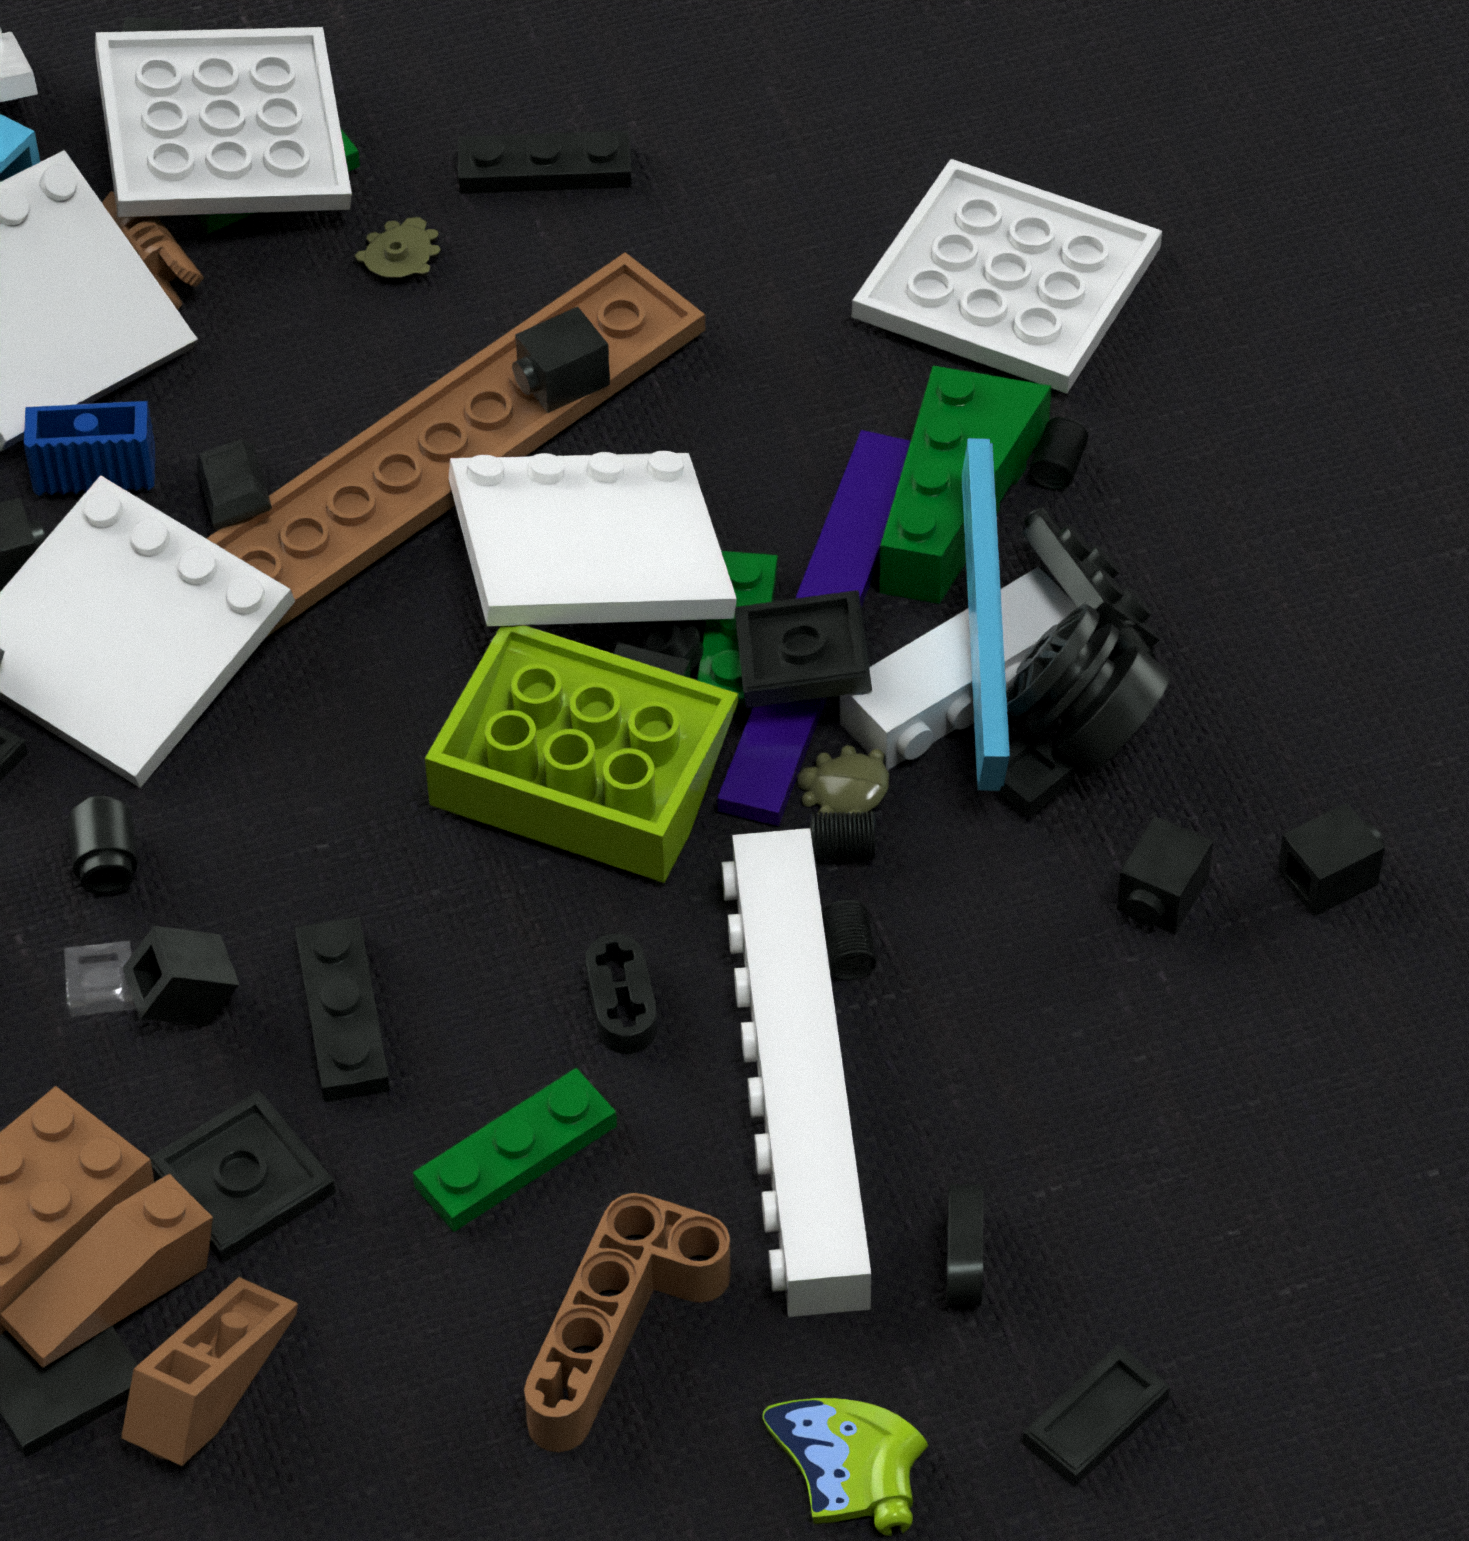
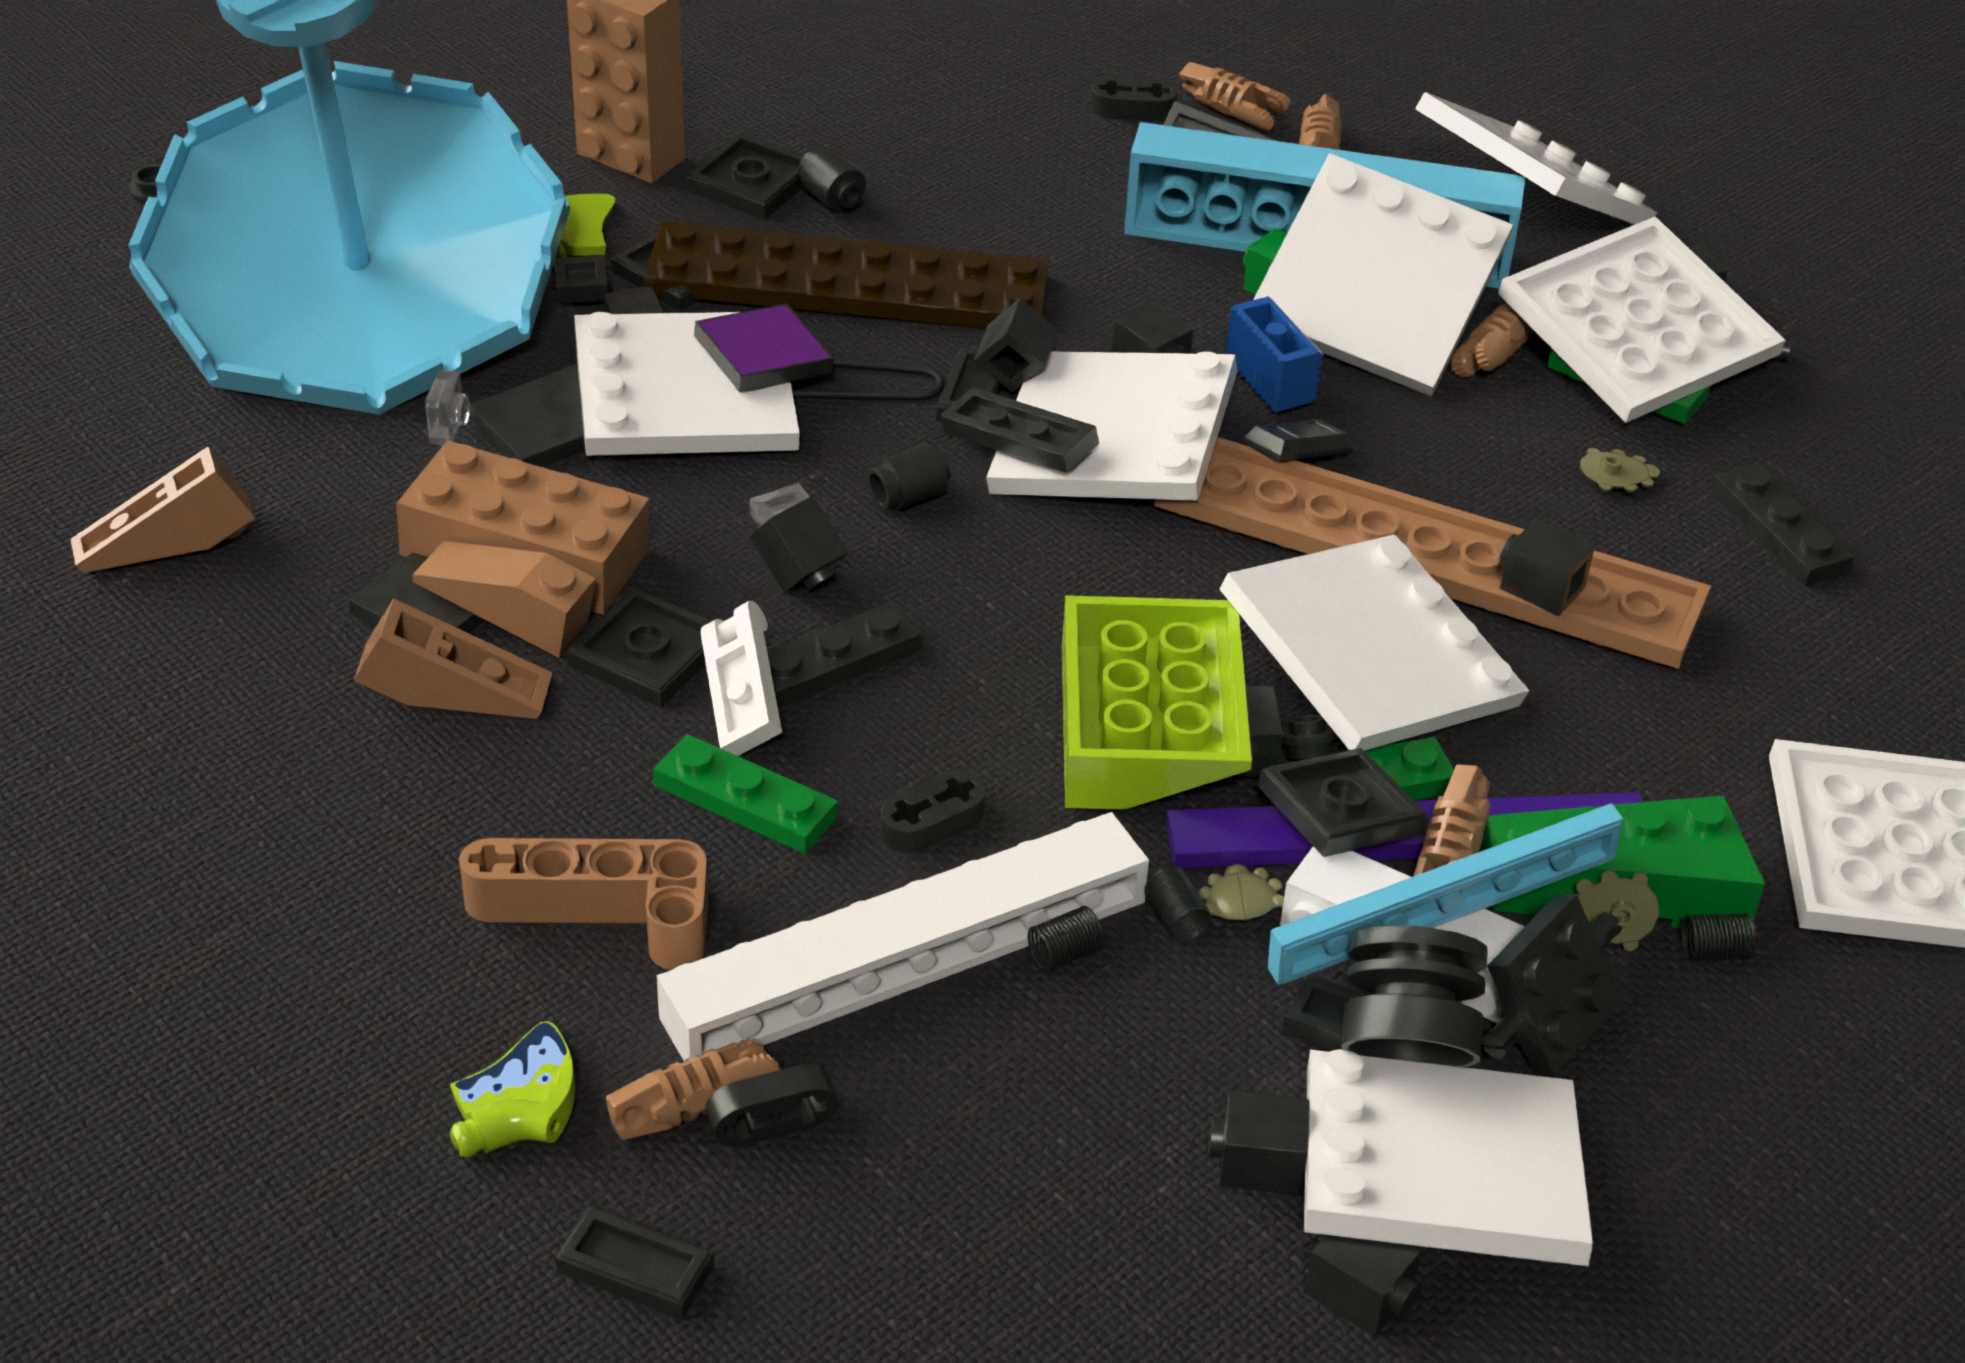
camera: 65 degrees right, 10 degrees down
none -> medium nougat hinge [606,1038,781,1140]
none -> white plate [701,601,782,756]
none -> pearl dark grey plate [940,387,1099,473]
none -> white plate [1304,1050,1593,1266]
none -> medium nougat hinge [1413,765,1491,877]
none -> olive piece [1576,870,1659,952]

